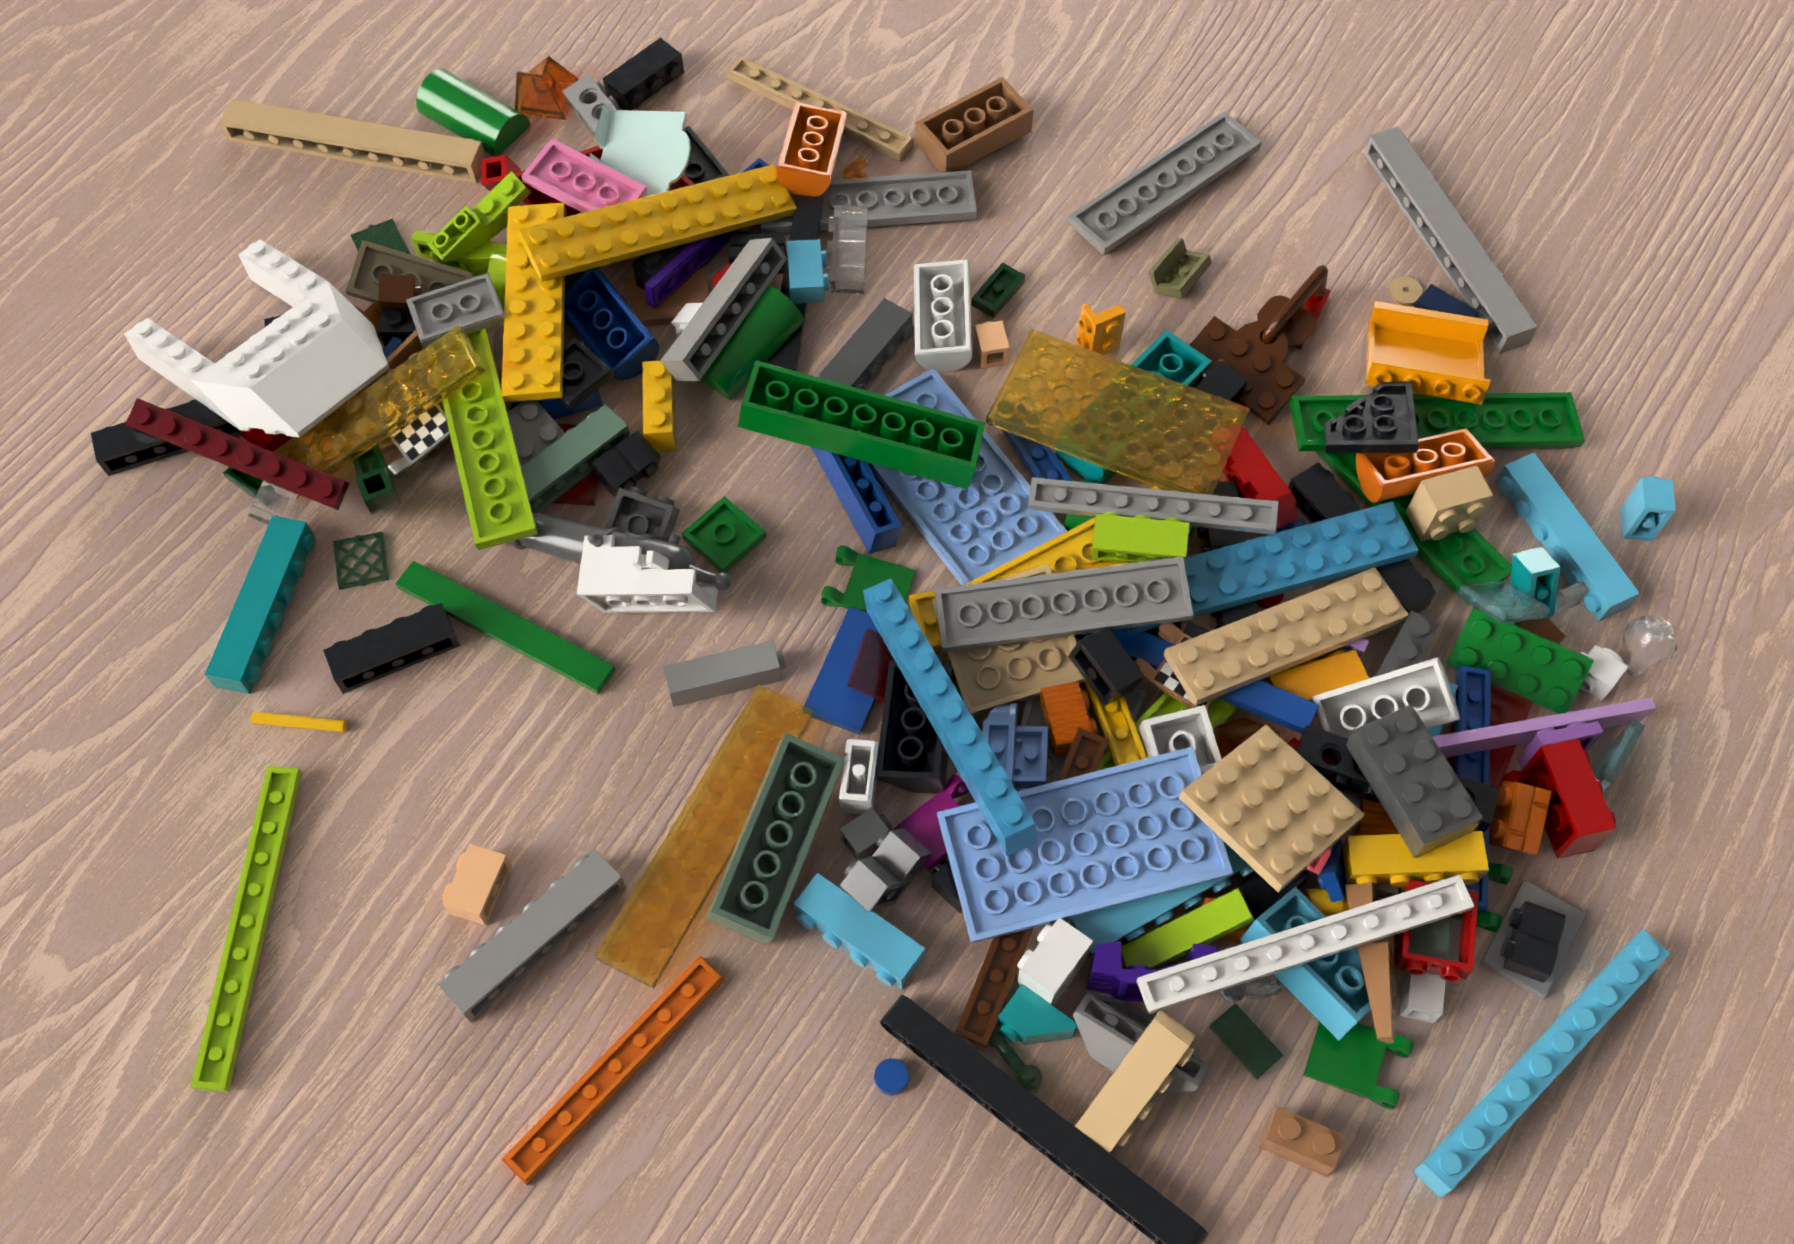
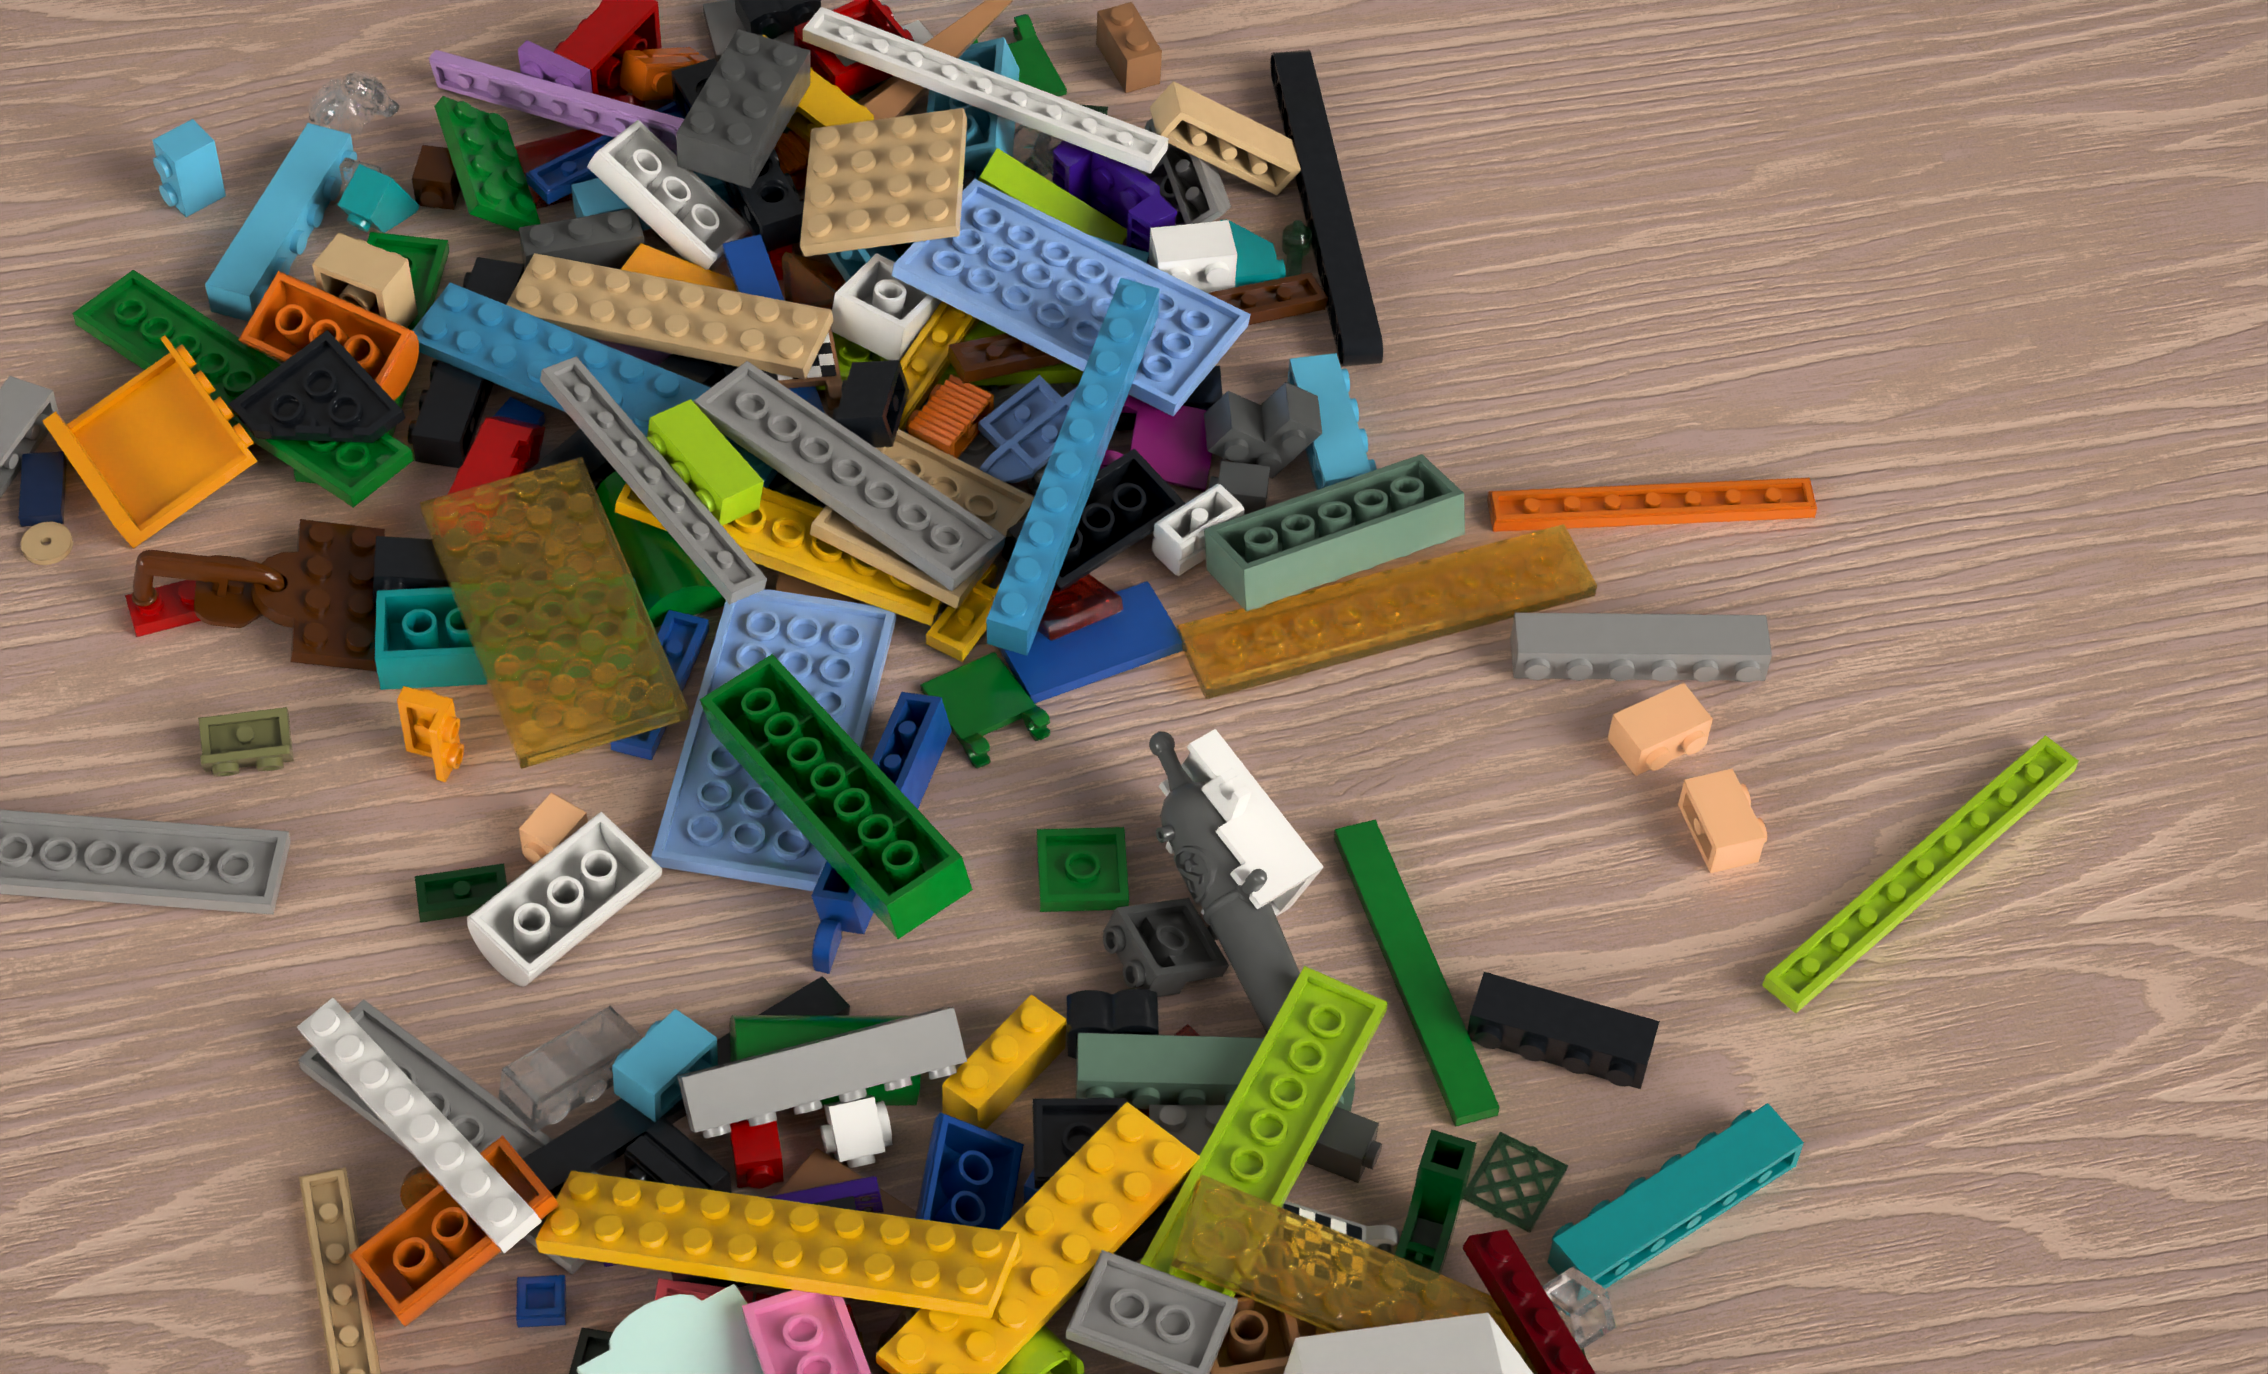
camera: 140 degrees left, 10 degrees down
yellow bar [251,712,347,733] -> none
light grey brick [663,640,786,707] -> none
dark grey brick [819,298,914,390] -> none
blue tile [874,1058,909,1096] -> none
medium nougat brick [916,77,1034,172] -> none
clear light blue tile [1458,581,1549,624] -> none
white brick [1580,645,1628,701] -> none
clear light blue tile [1594,720,1645,792] -> none
none -> white plate [297,998,542,1253]
none -> dark grey brick [1307,1107,1382,1183]
none -> light nougat brick [1678,768,1767,873]

